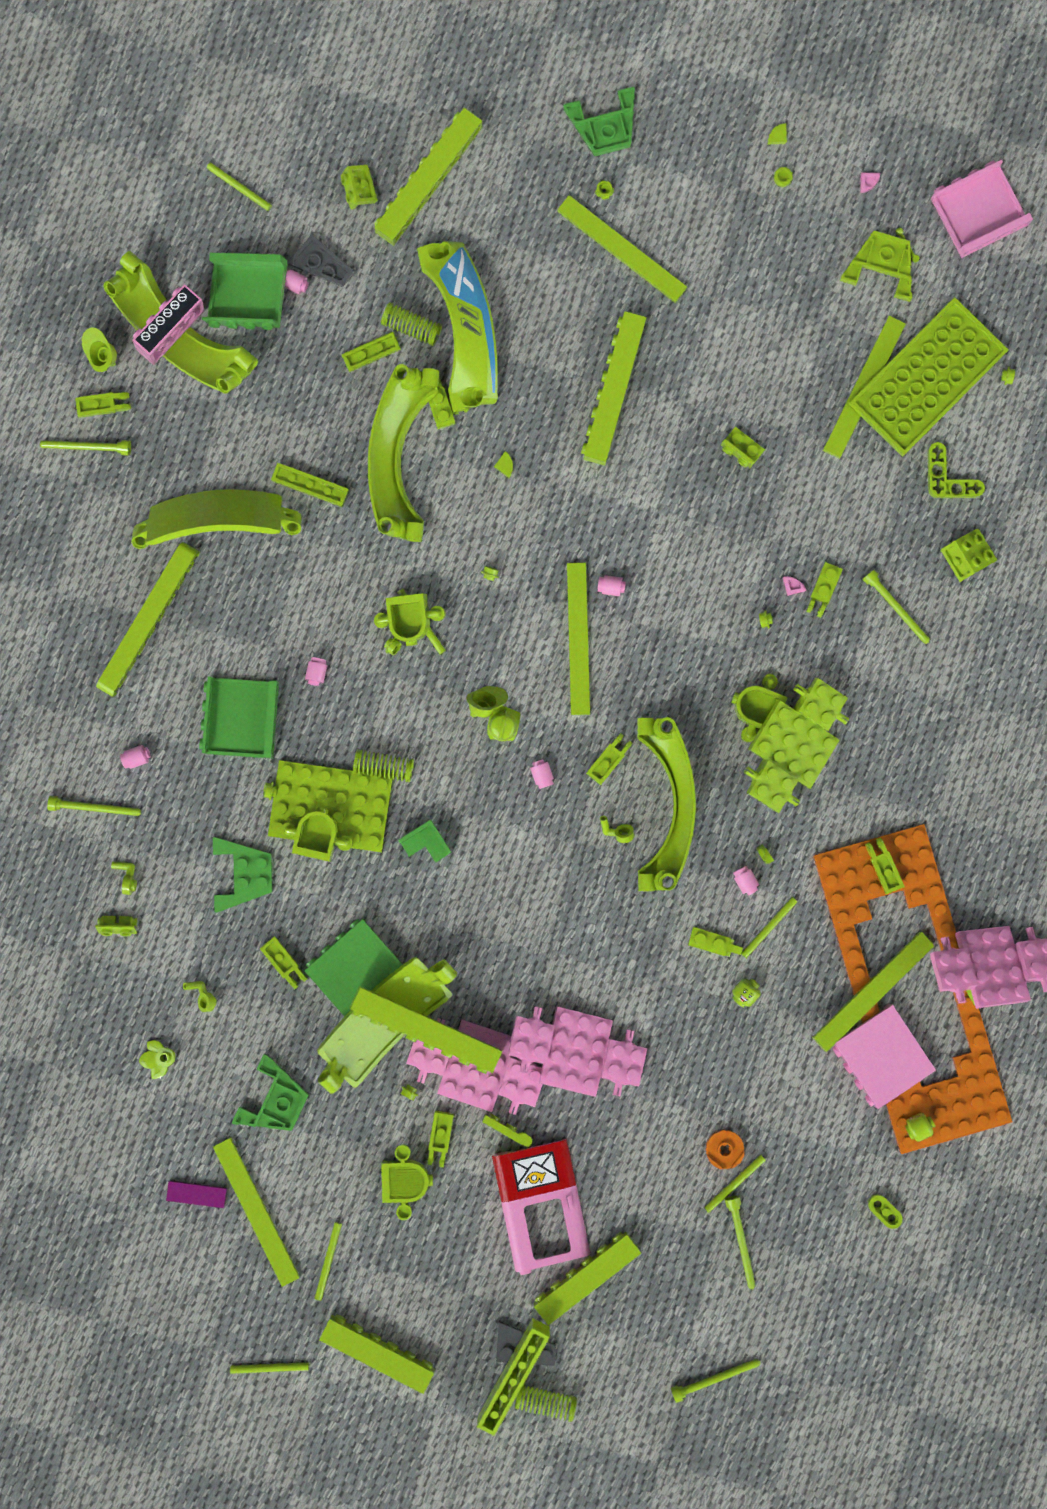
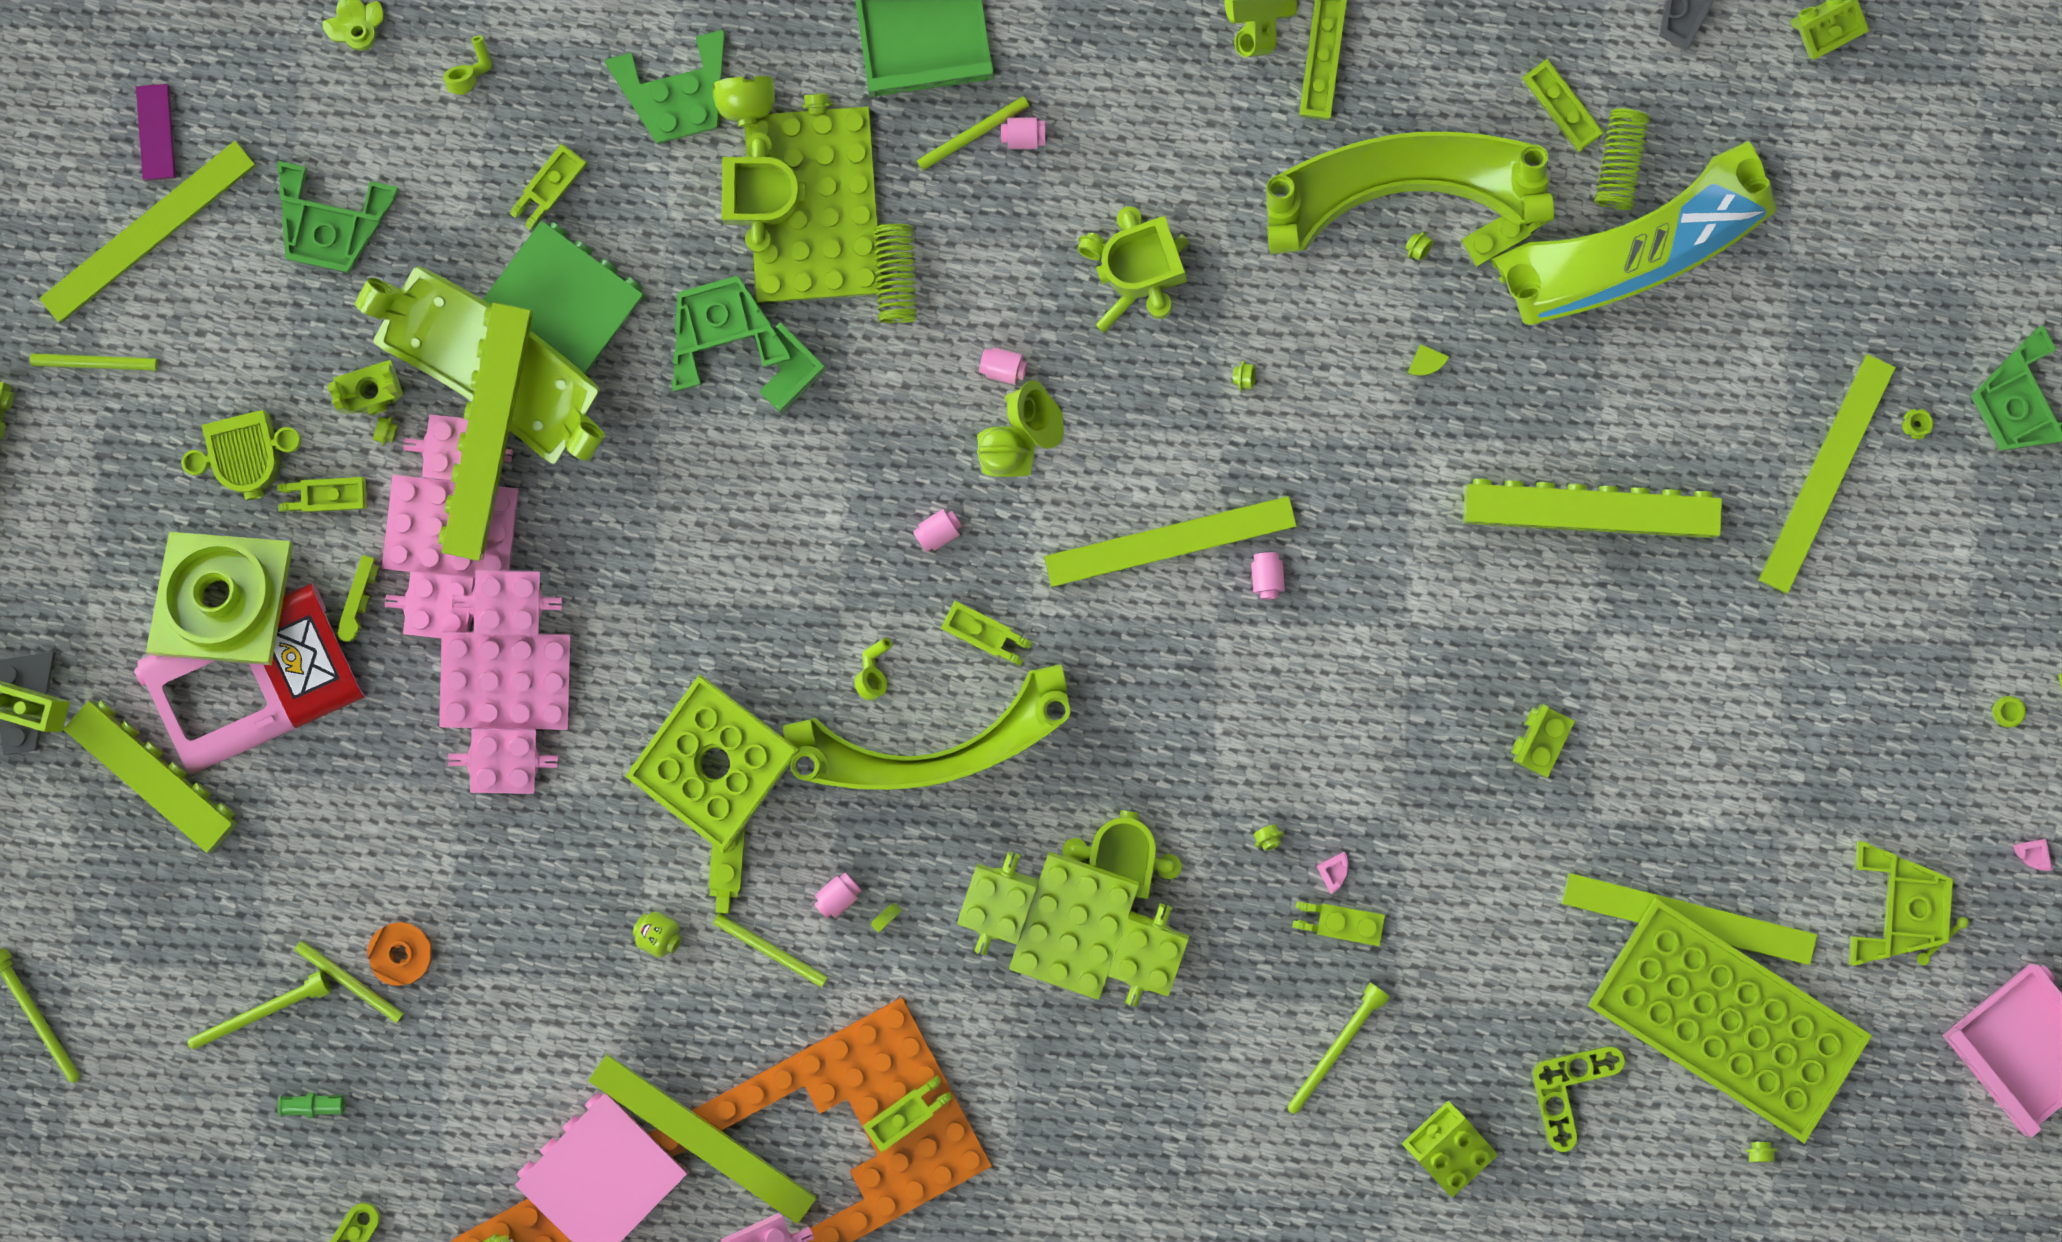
camera: 80 degrees right, 0 degrees up
lime brick [374,108,483,246] -> none
none -> lime piece [146,532,293,665]
none -> bright green pin [278,1093,346,1118]
none -> lime piece [328,360,403,416]
none -> lime piece [625,674,800,853]
none -> bright green wing [672,275,792,392]
none -> lime cylinder [712,75,775,127]
none -> lime bar [916,96,1030,171]
none -> bright pink brick [979,347,1028,385]
none -> lime plate [1405,231,1434,261]

